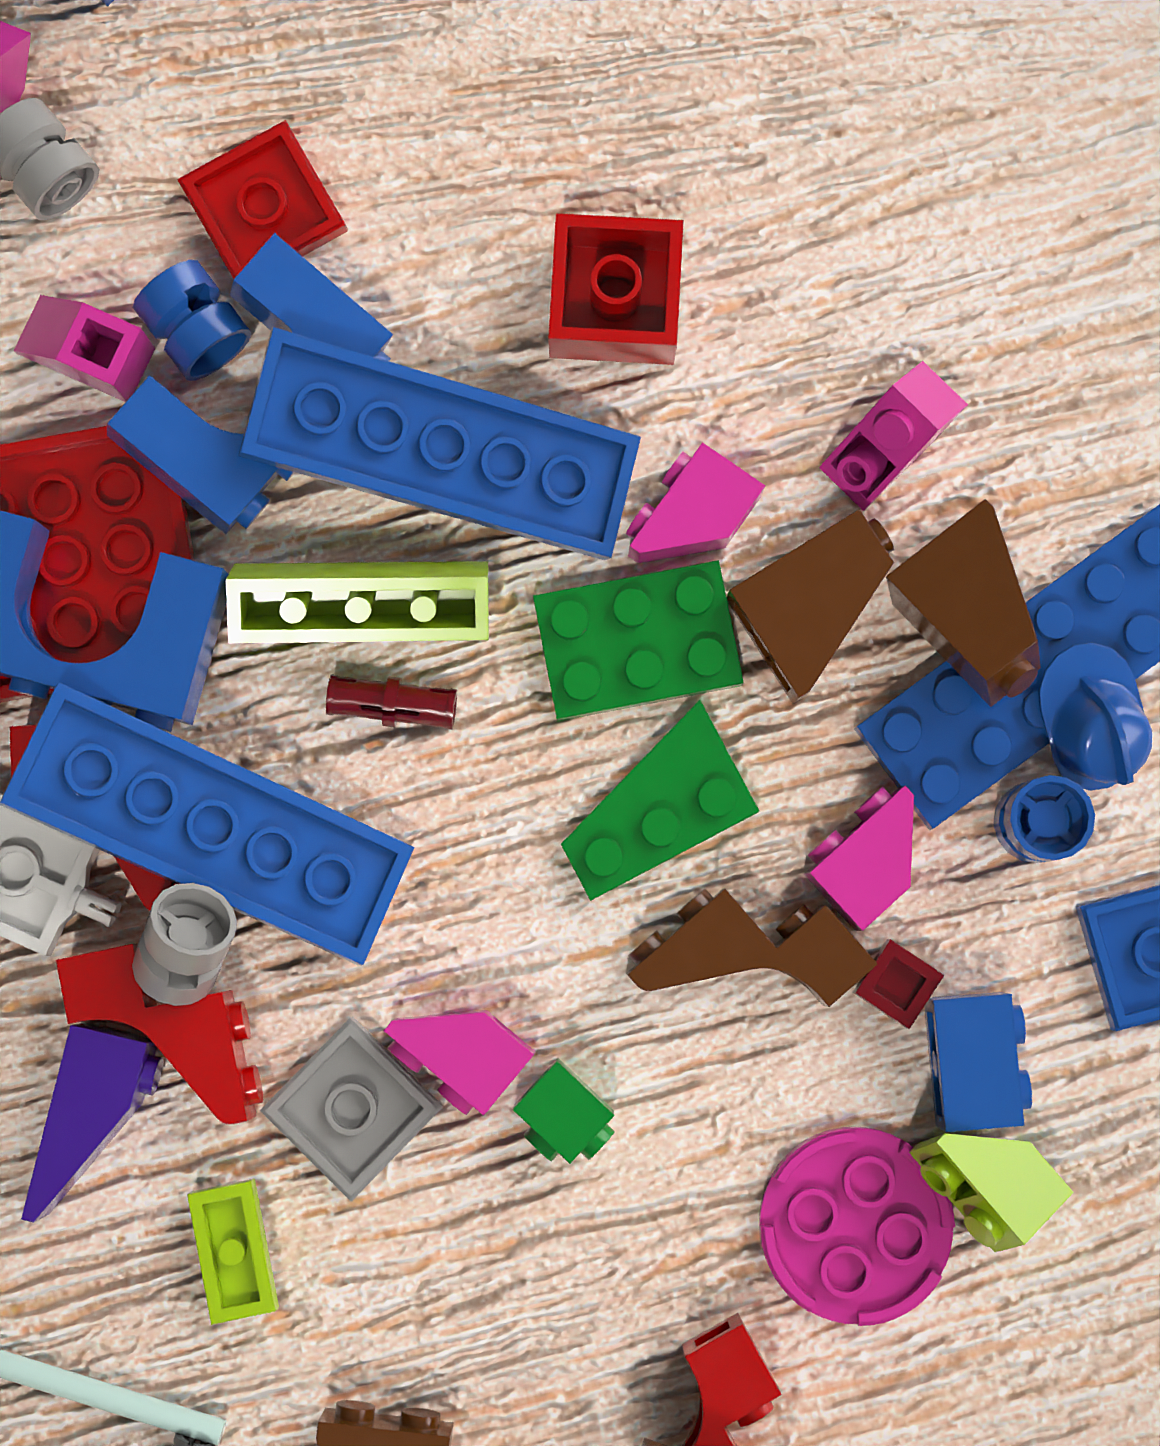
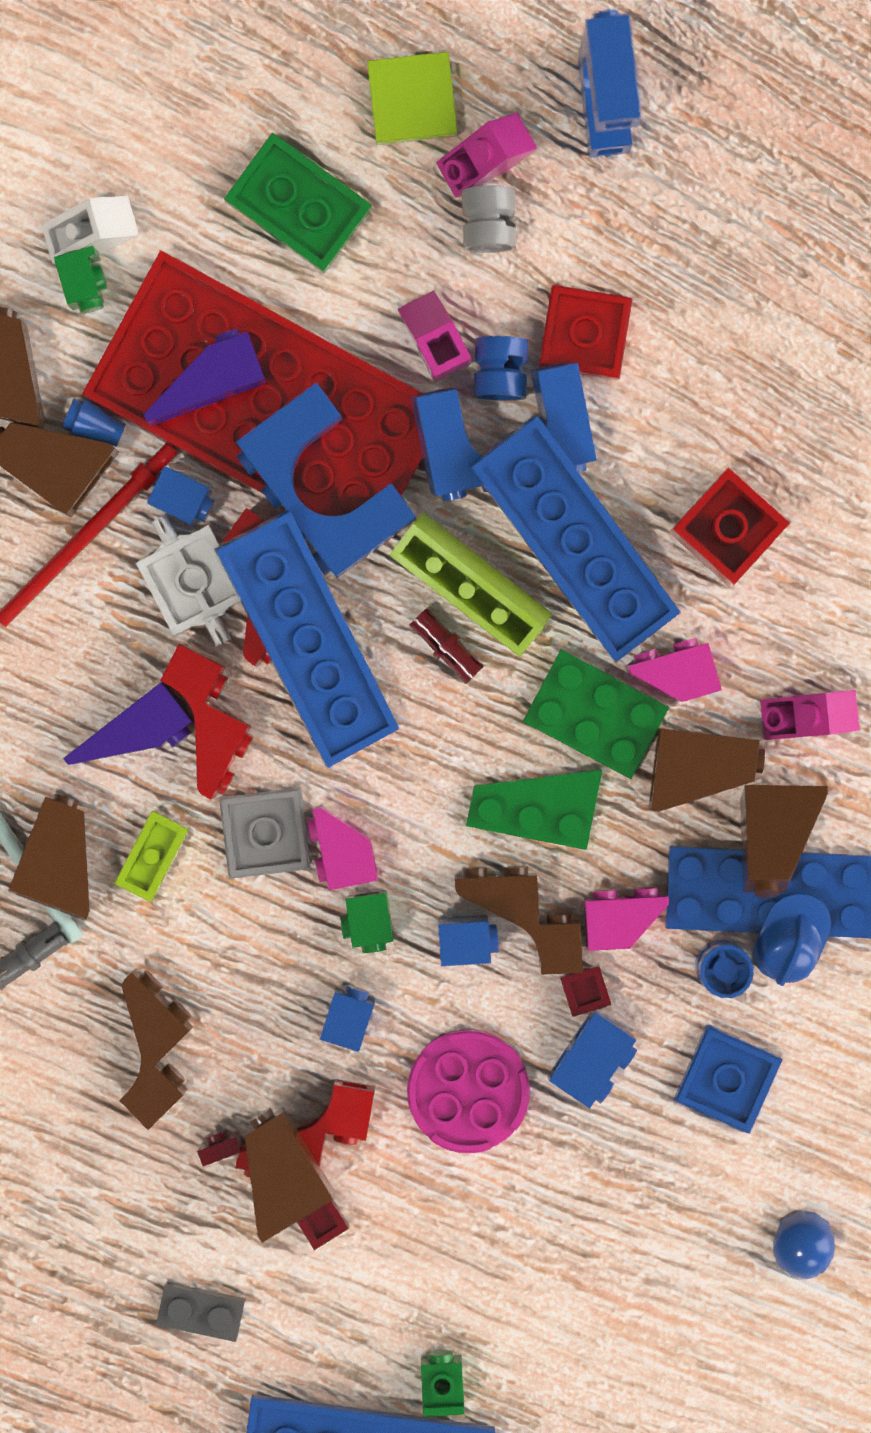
camera: 35 degrees right, 5 degrees up
light grey wheel [132,883,237,1006] -> none
lime slope [909,1133,1074,1252] -> none
none -> reddish brown slope [8,794,90,921]
none -> blue brick [320,985,375,1052]
none -> blue brick [438,915,499,967]

